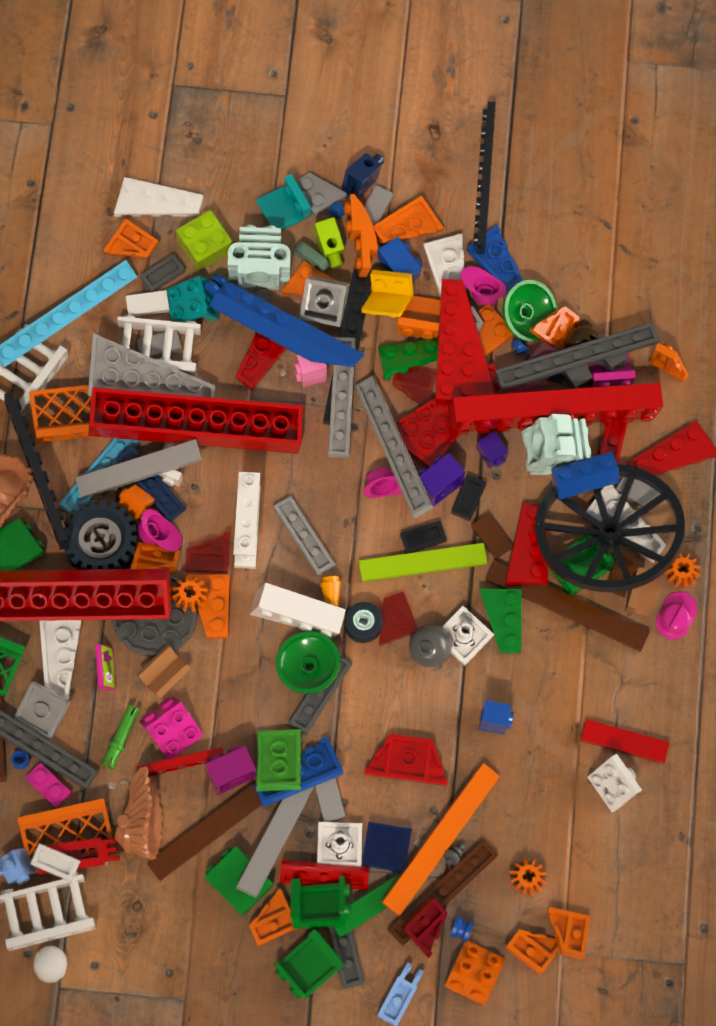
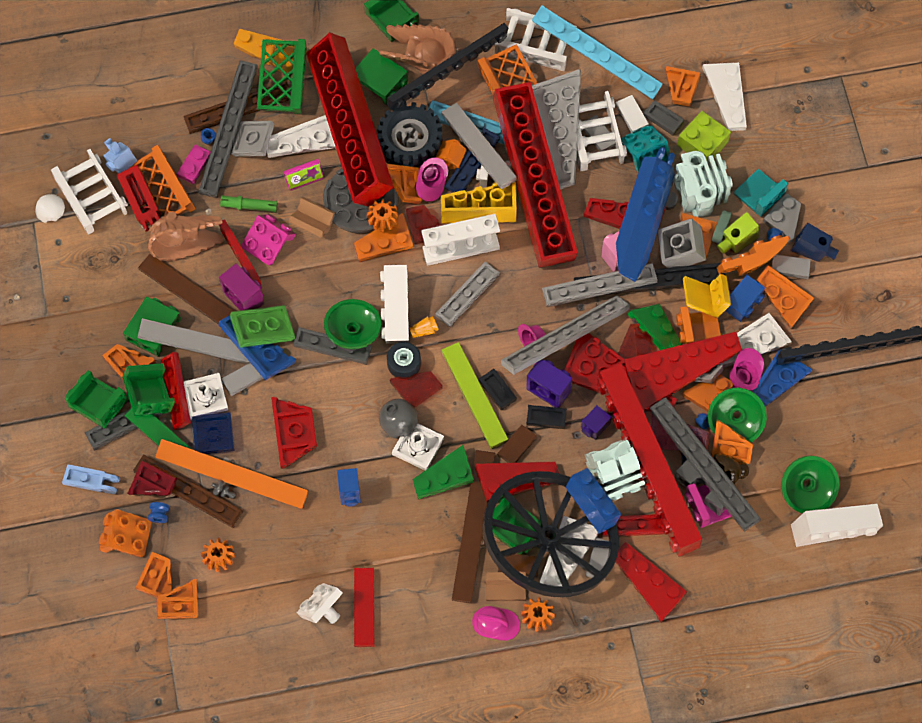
camera: 80 degrees right, 5 degrees down
white tile [30,843,80,882] -> none
orange wing [649,343,688,382] -> none
none -> yellow wedge [441,182,517,223]
none -> green dish [781,455,840,513]
none -> white wedge [791,504,883,547]

